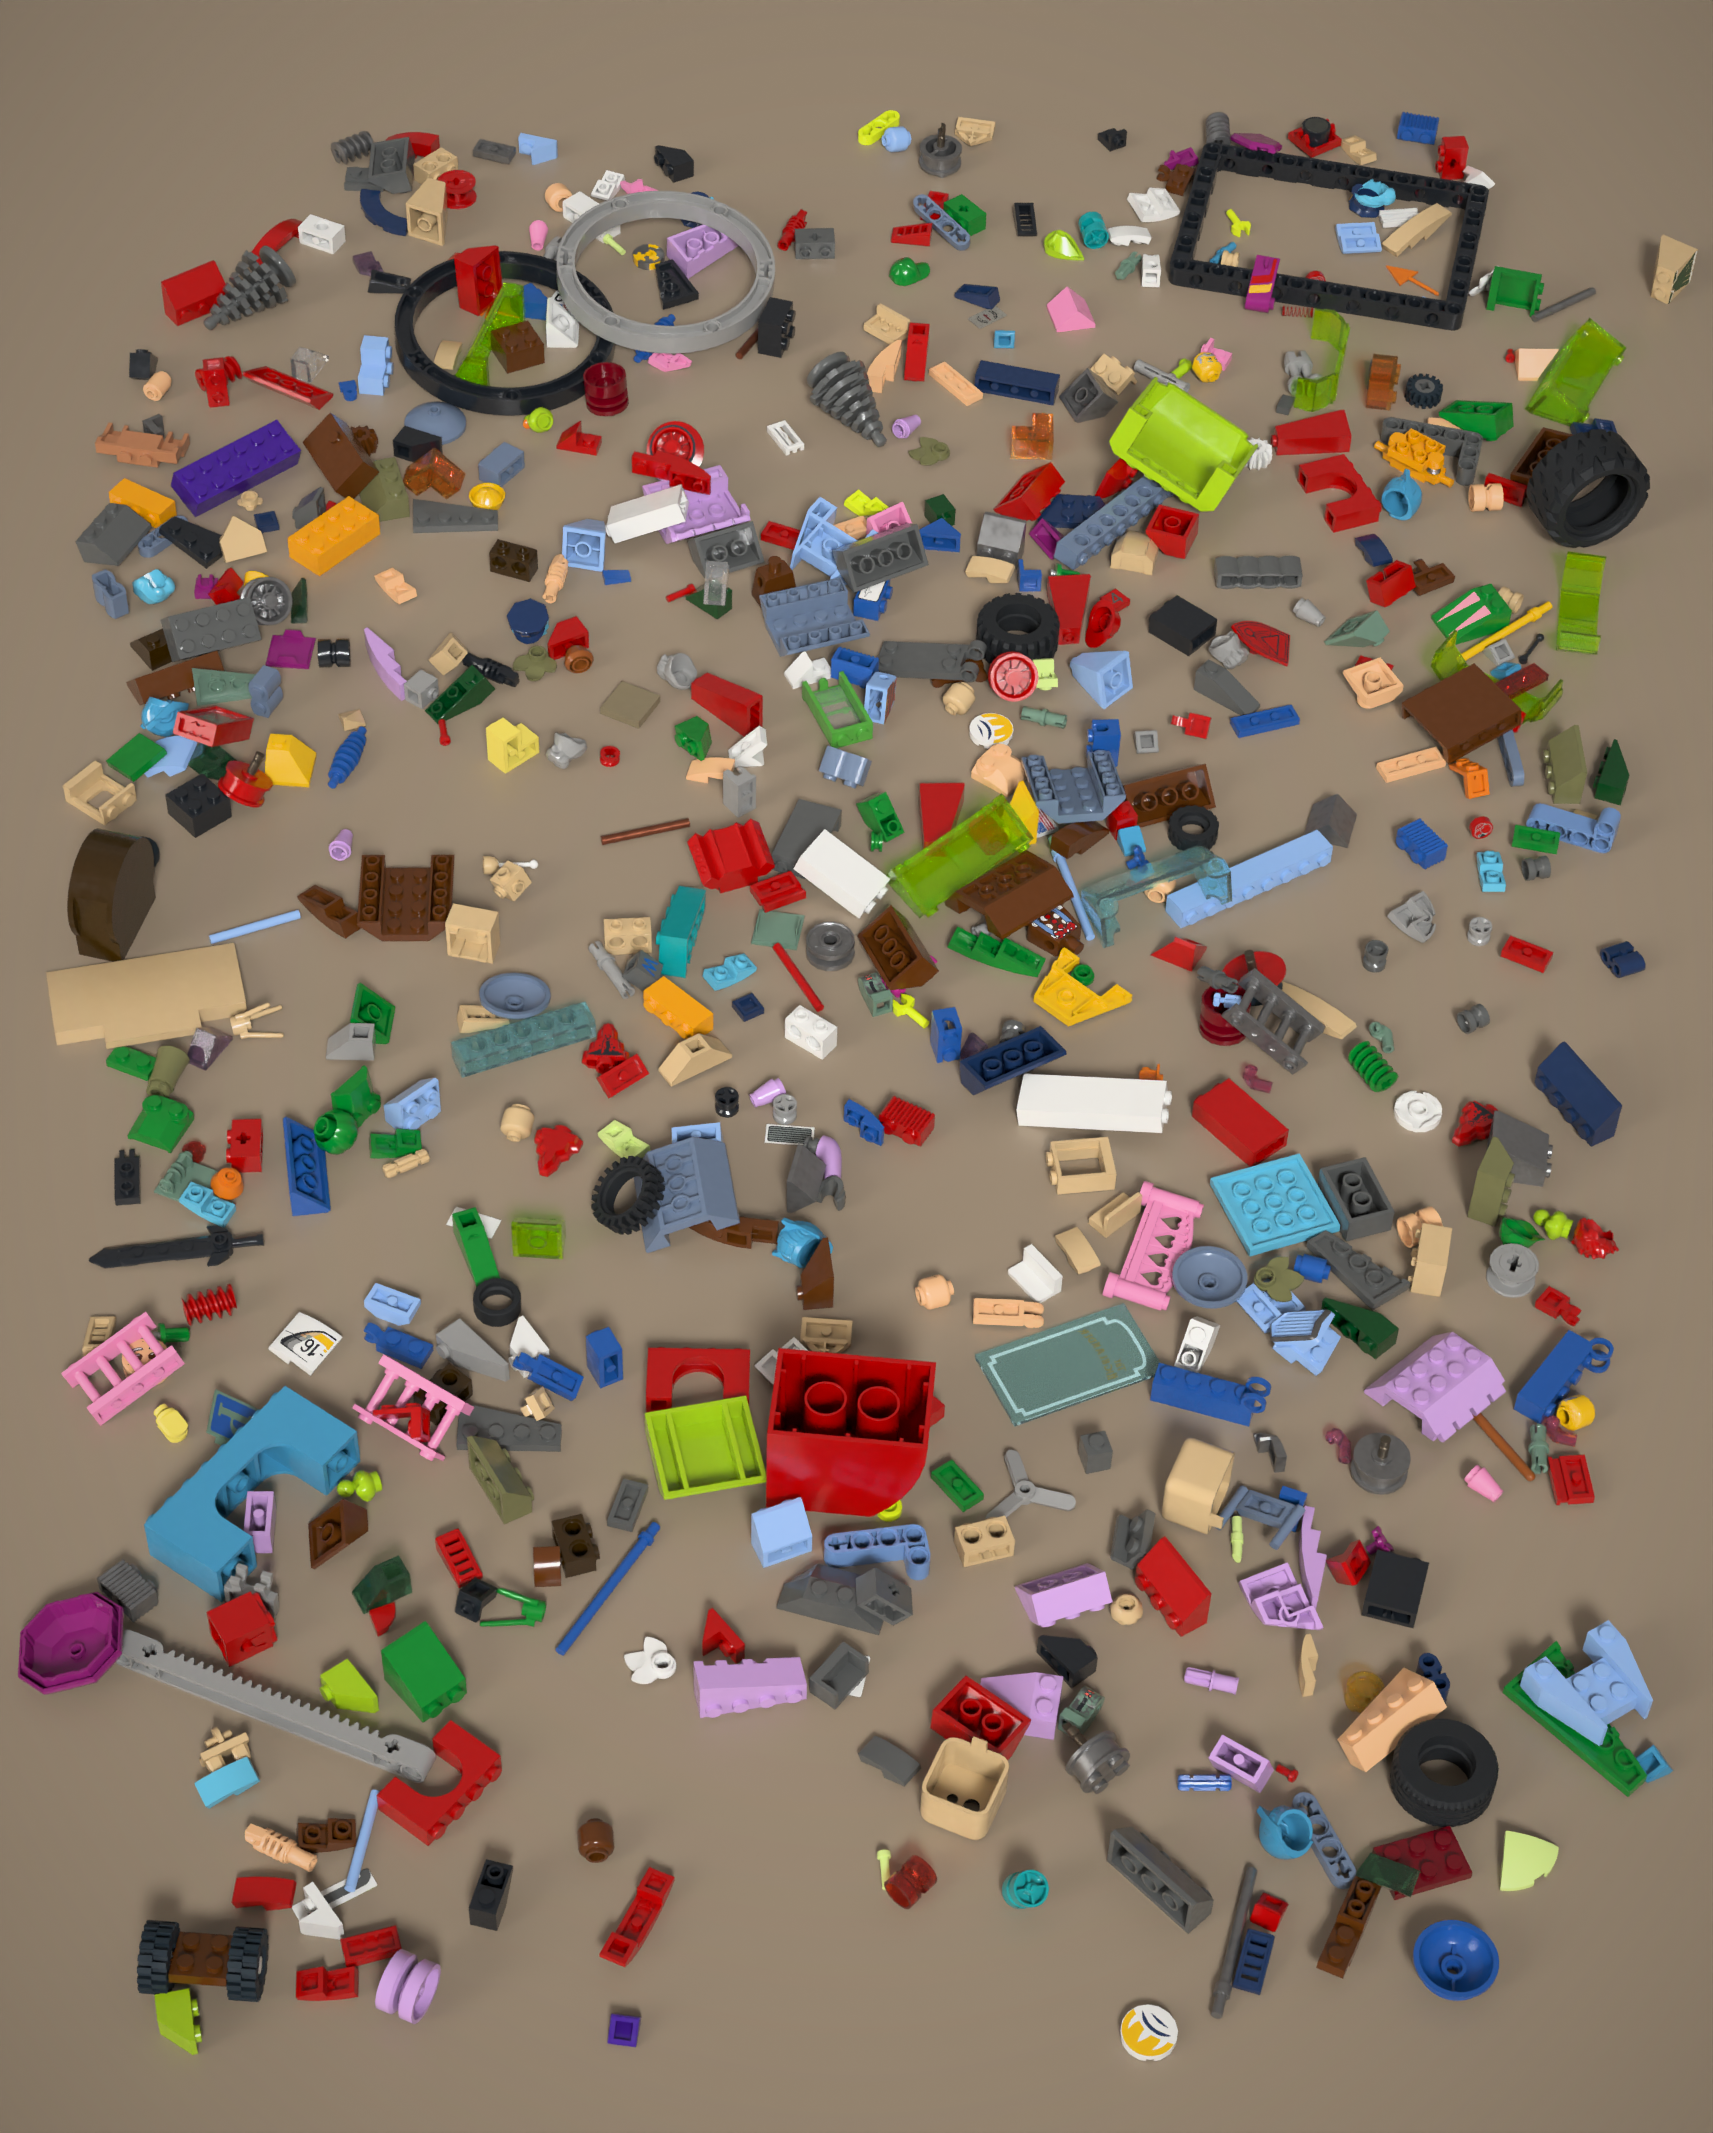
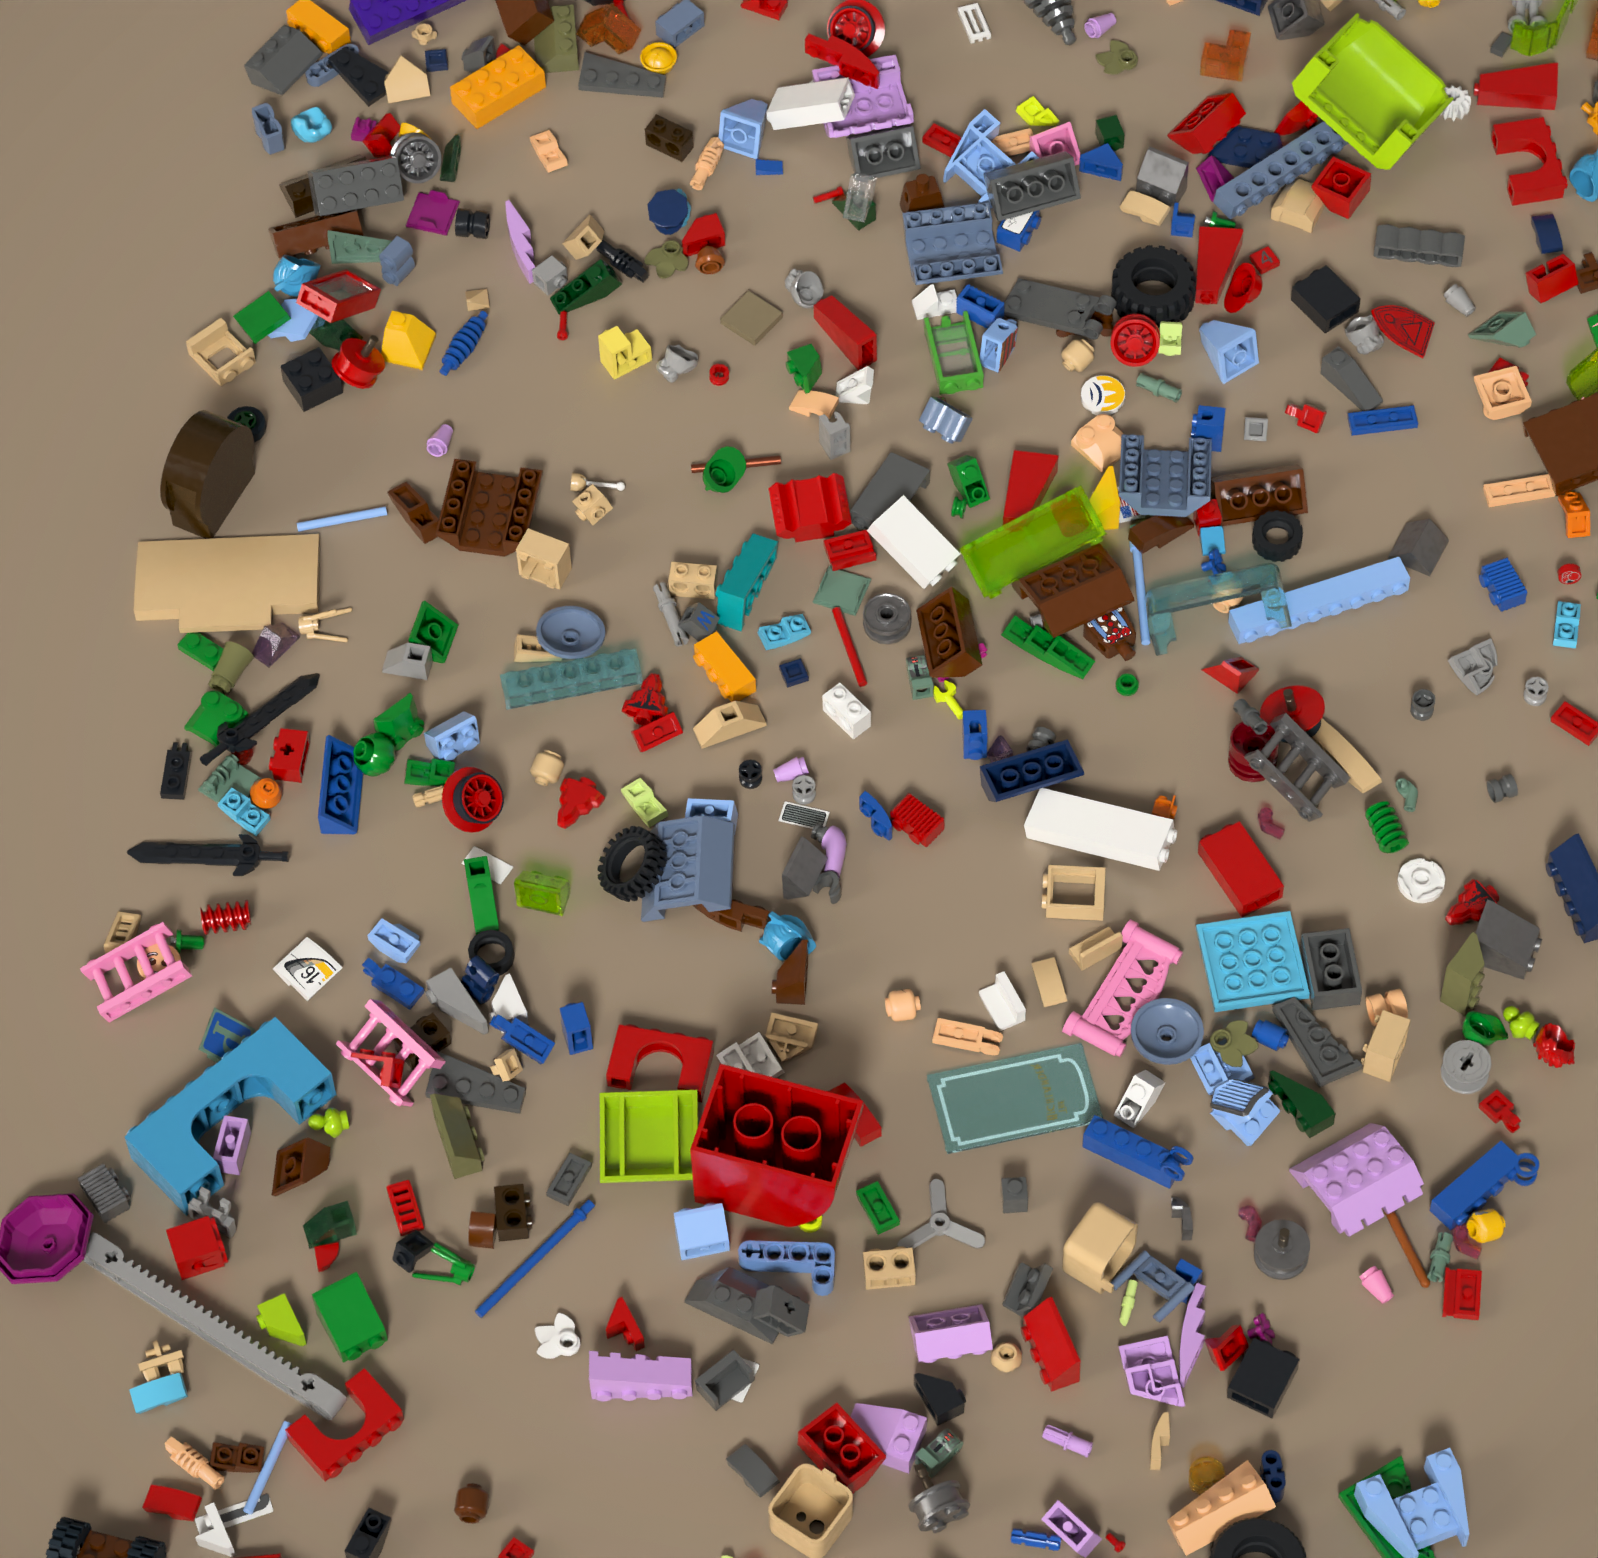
camera: 15 degrees right, 10 degrees up
light yellow arm [154,1404,188,1443] -> none
yellow wing [1033,947,1132,1027] -> none
light blue piece [1213,992,1242,1008] -> none
none -> black sword [200,673,320,766]
none -> red piece [442,767,504,833]
none -> dark blue piece [461,955,499,1004]
none -> green piece [703,446,746,493]

